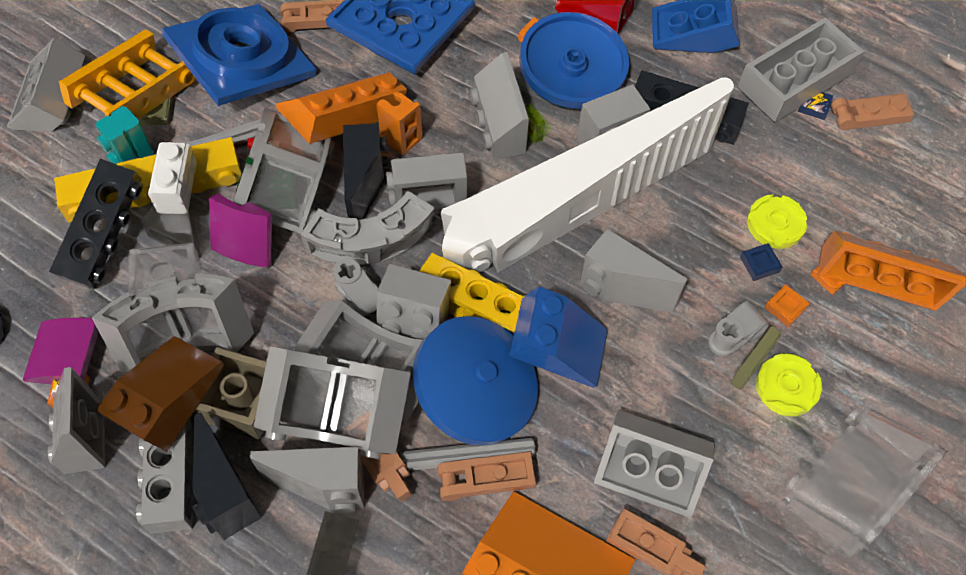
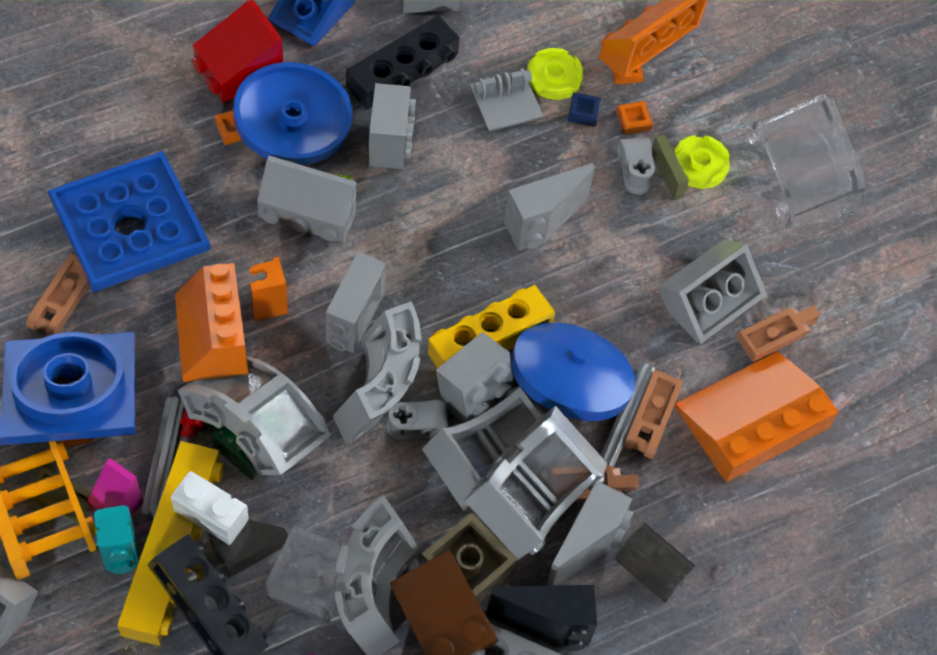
camera: 65 degrees left, 0 degrees up
magenta slope [209,194,272,268] -> none
black slope [343,123,389,220] -> none
white brick [441,78,734,273] -> none
blue slope [509,286,607,388] -> none
none -> dark pink slope [87,458,143,522]
none -> light grey hinge [470,68,544,132]

